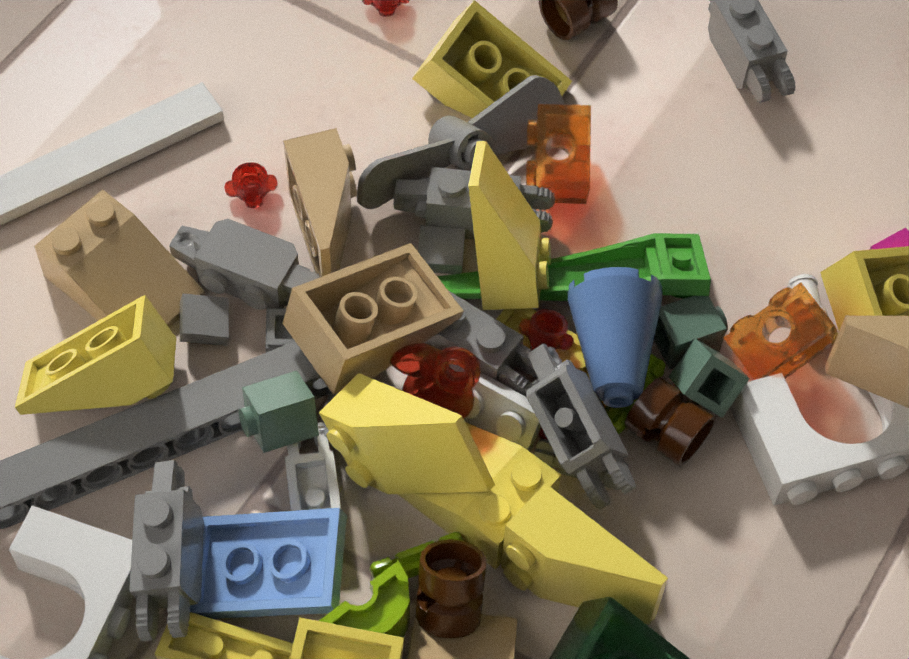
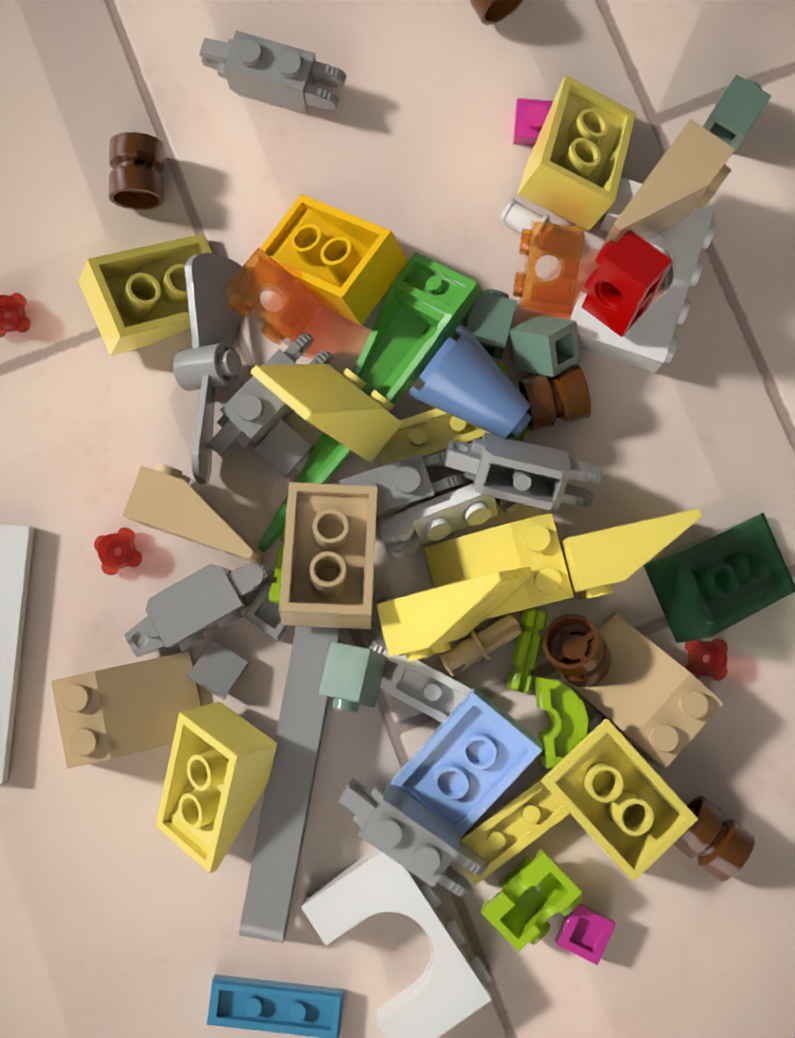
camera: 50 degrees left, 25 degrees up
clear red plate [390,343,481,419] -> none
clear red plate [518,309,574,351] -> none
none -> yellow slope [254,194,408,326]
none -> tan axle [438,615,522,678]
none -> red brick [581,229,673,337]

